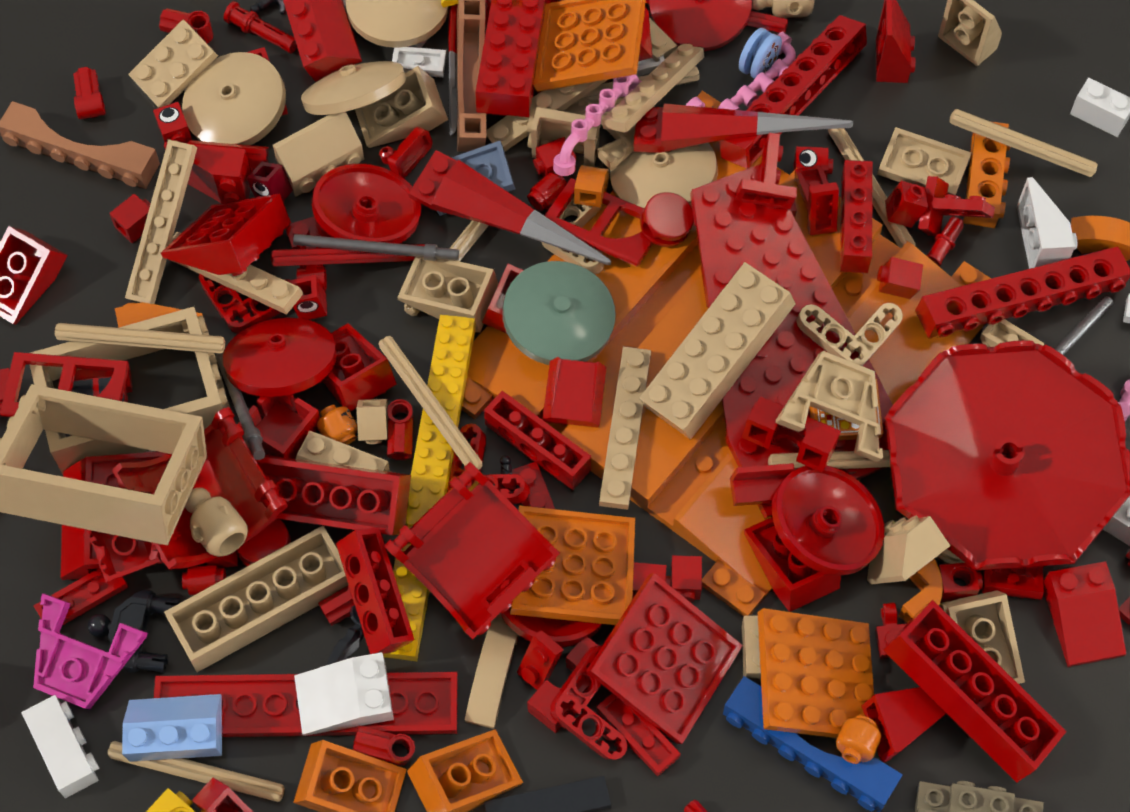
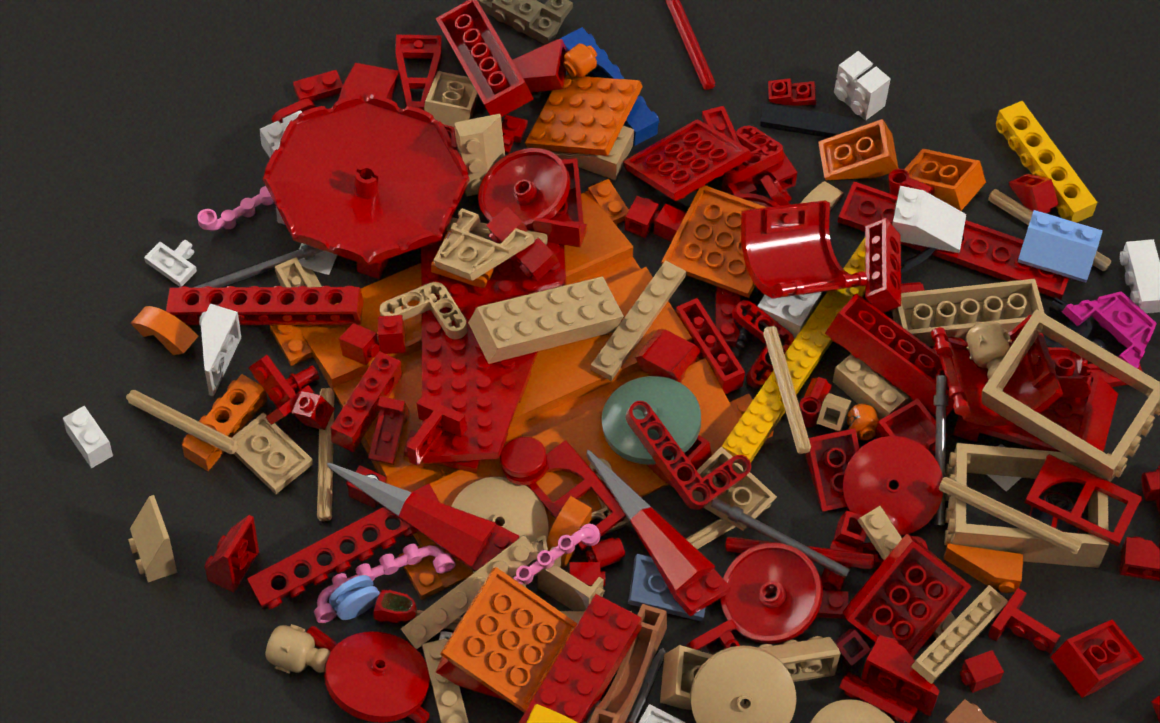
camera: 160 degrees left, 5 degrees down
none -> red rock [374,590,417,623]
none -> red brick [378,315,406,354]
none -> red plate [395,35,442,110]
none -> red beam [626,401,751,510]
none -> red bracket [988,588,1061,654]

